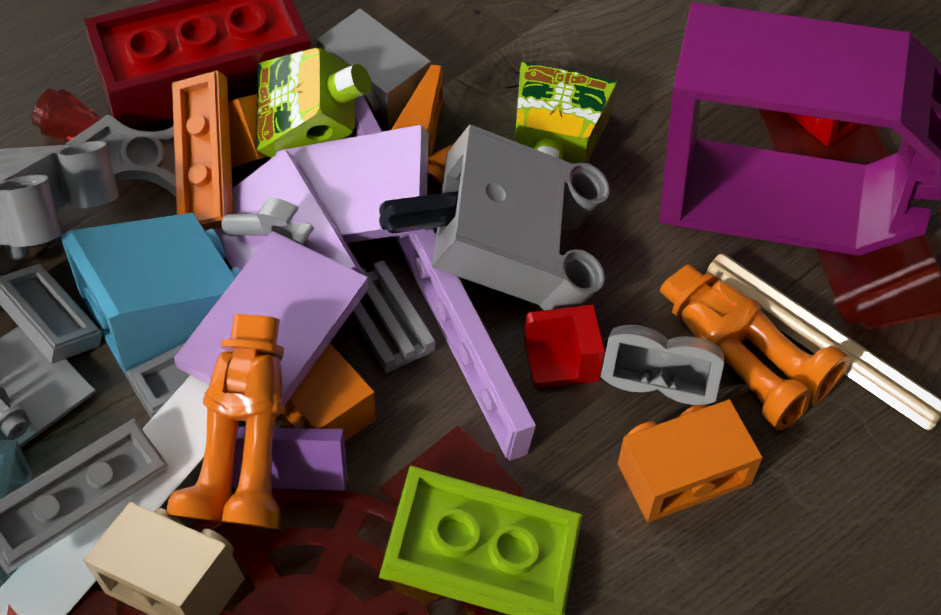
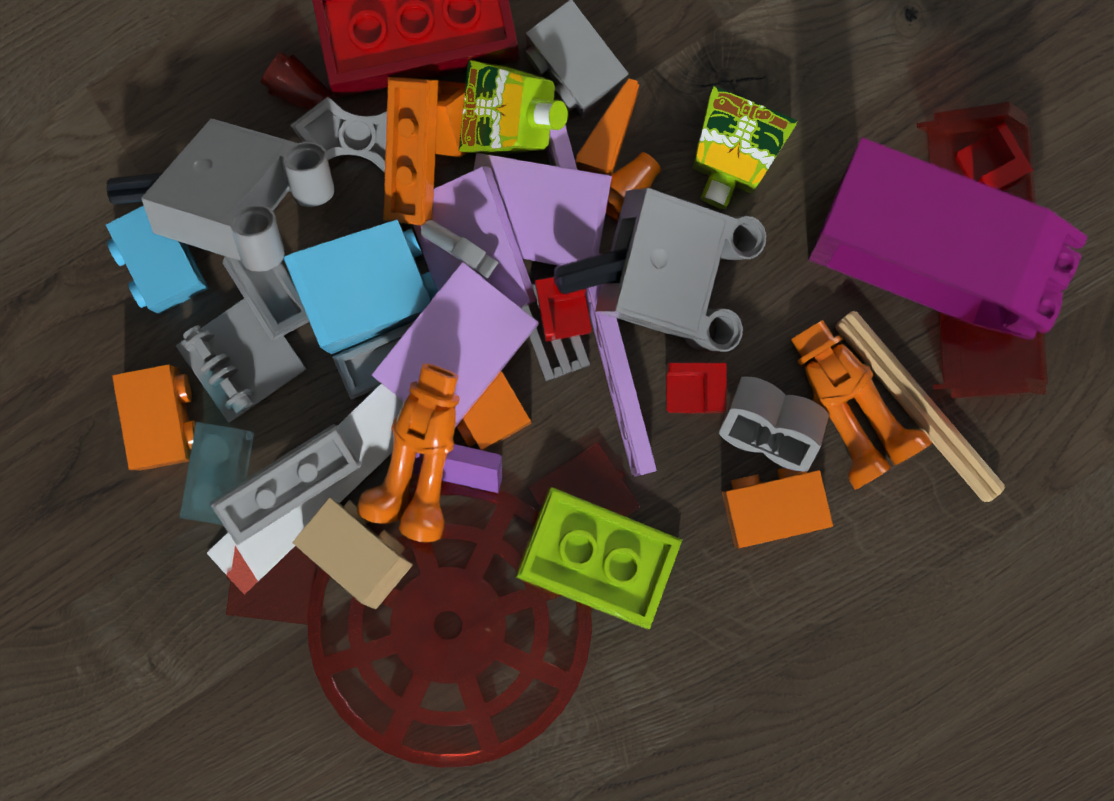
camera: 15 degrees right, 30 degrees up
none -> red panel [535,277,592,342]

